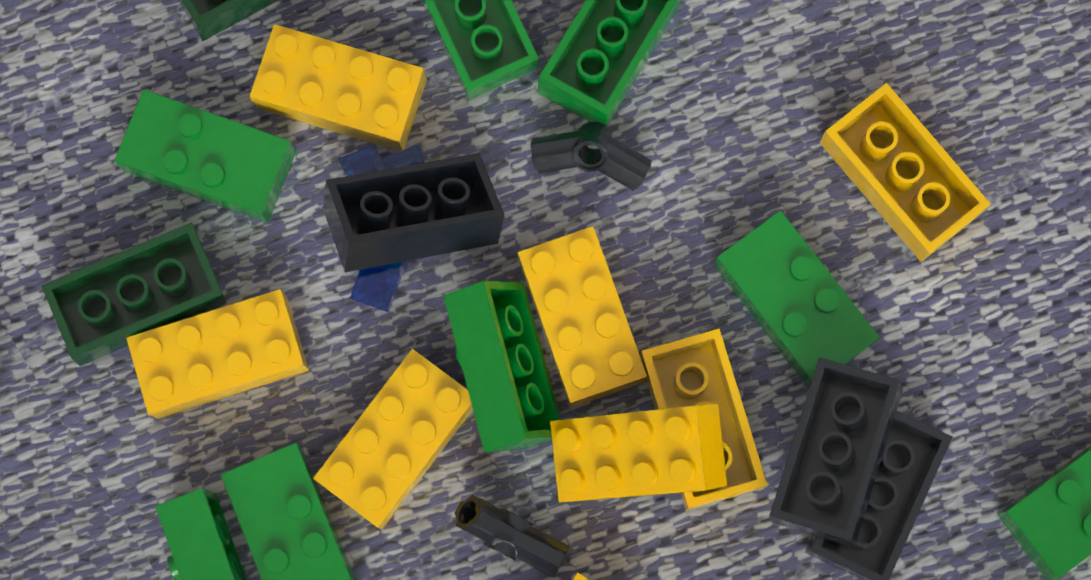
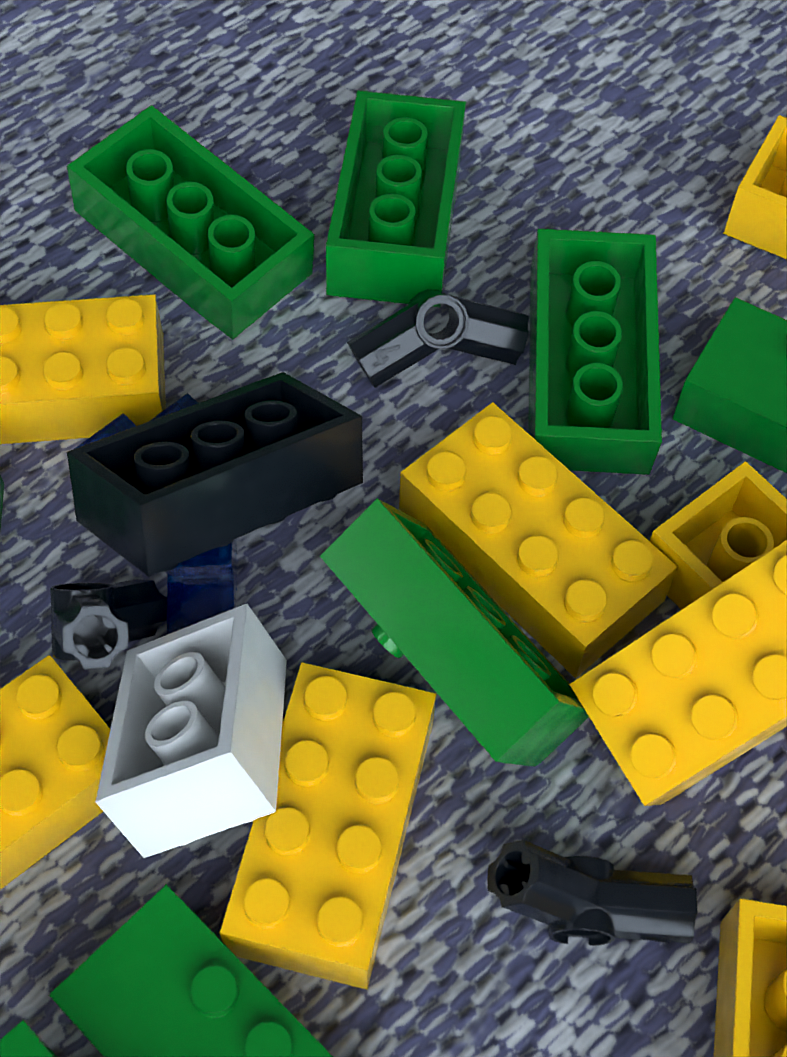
camera: 30 degrees left, 20 degrees down
none -> black piece [50,579,169,669]
none -> white brick [95,603,287,858]
none -> green brick [528,229,662,475]

